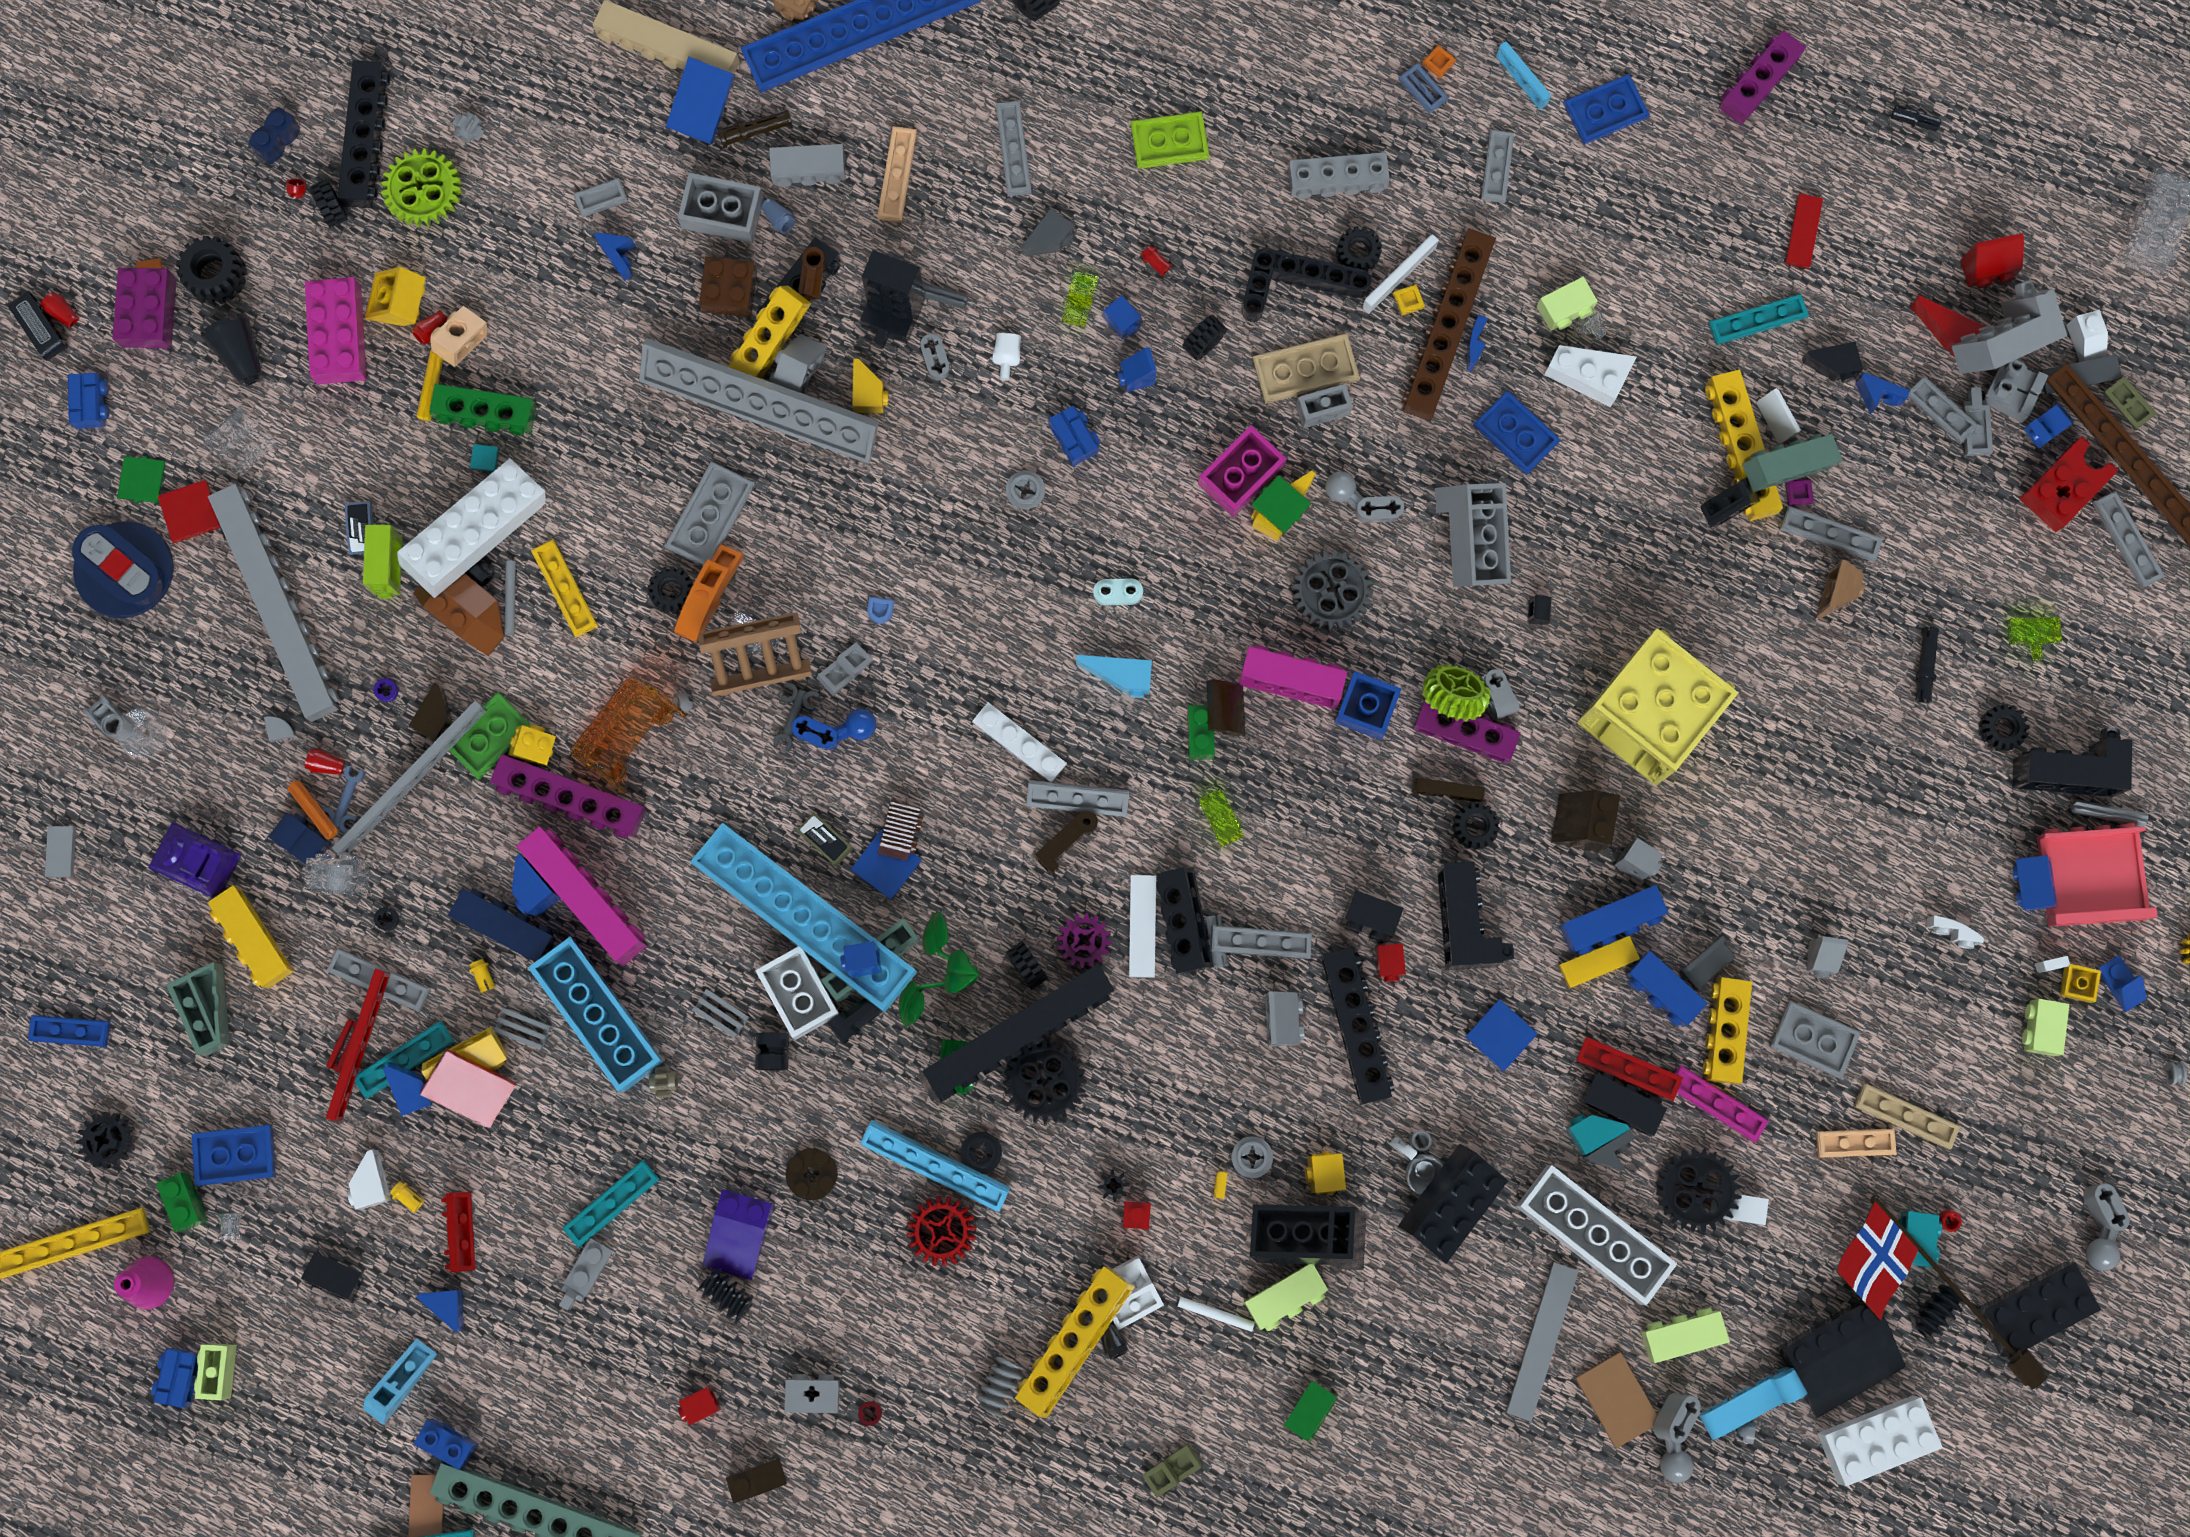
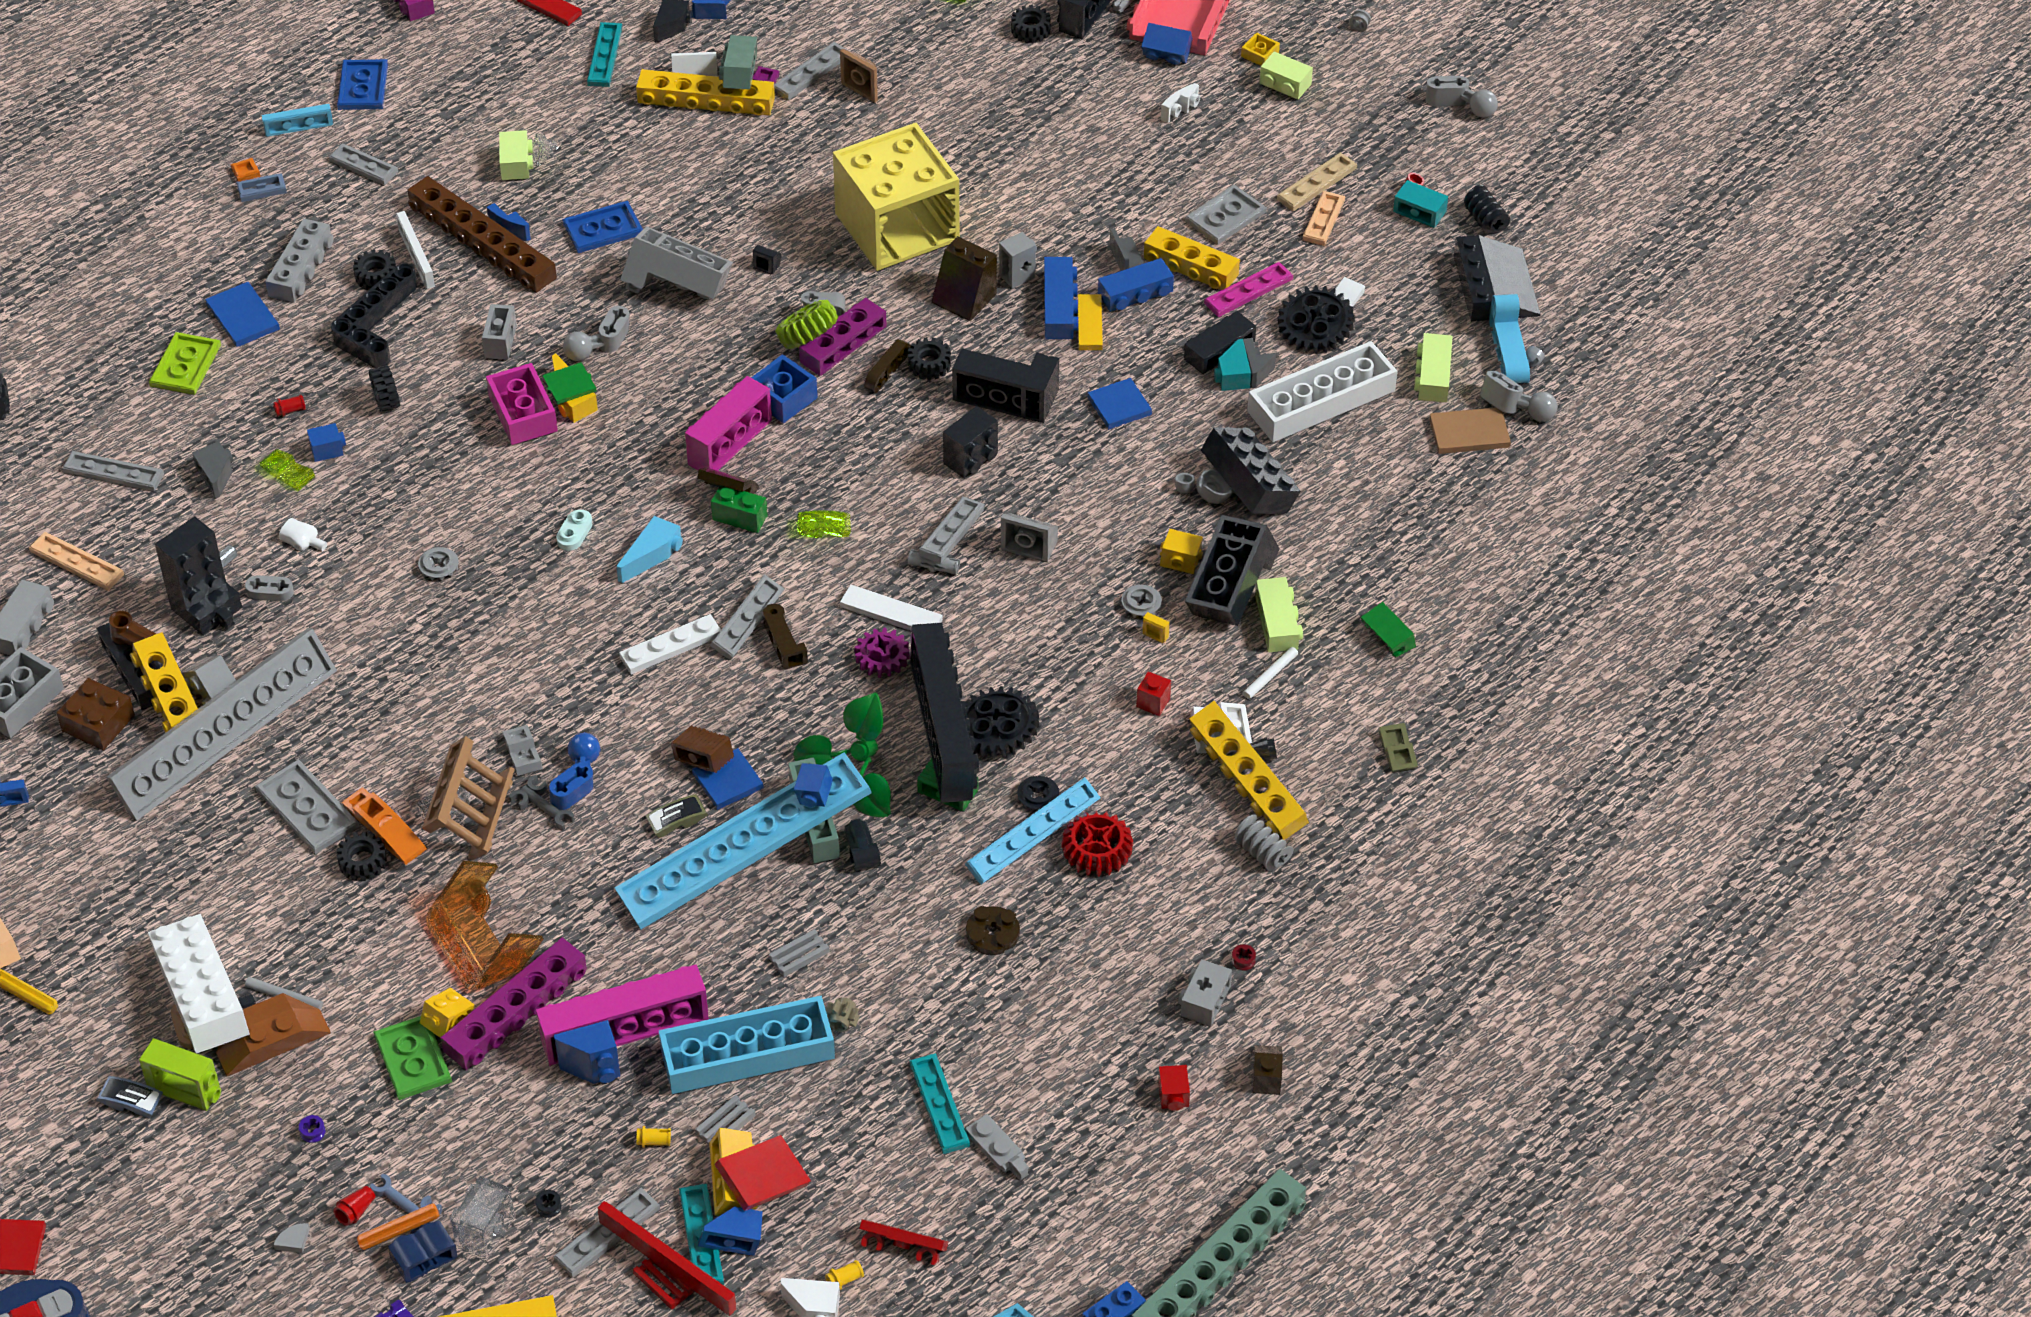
camera: 65 degrees left, 30 degrees down
light grey brick [208,484,340,722] -> none
light grey tile [332,700,488,856] -> none
dark brown slope [409,682,453,742] -> none
blue slope [416,1290,464,1332] -> none
green brick [429,384,537,436] -> none
dark blue brick [448,888,557,962] -> none
teal tile [470,444,500,472] -> none
yellow tile [531,539,598,638] -> none
black piece [696,1268,754,1325] -> none
dark purple slope [702,1189,775,1280] -> none
white brick [755,946,839,1040] -> none
black wheel [755,1032,789,1071] -> none
sand blue cone [761,198,796,234] -> none
yellow slope [852,359,889,413] -> none
medium blue tile [867,596,895,624] -> none
black tyre [1005,941,1048,990] -> none
blue brick [1048,406,1100,466] -> none
black gear [1097,1169,1130,1202] -> none
blue slope [1117,347,1157,392] -> none
black brick [1156,867,1214,974] -> none
tan tile [1252,333,1360,404] -> none
dark grey gear [1292,550,1373,631] -> none
black brick [1321,947,1395,1105] -> none
red brick [1375,944,1406,982] -> none
white tile [1389,1137,1417,1161] -> none
yellow tile [1393,284,1425,316] -> none
light grey tile [1505,1262,1578,1422] -> none
white wedge [1544,345,1636,407] -> none
red plate [1576,1037,1683,1102] -> none
black hinge [1700,478,1760,528] -> none
light grey slope [1806,936,1848,979] -> none
white brick [1817,1396,1943,1486] -> none
flag [1836,1195,2048,1390] -> none
black pin [1915,627,1939,703] -> none
black brick [1977,1262,2101,1357] -> none
white tile [2035,956,2070,973] -> none
blue slope [2096,955,2147,1012] -> none
none -> blue tile [205,282,280,347]

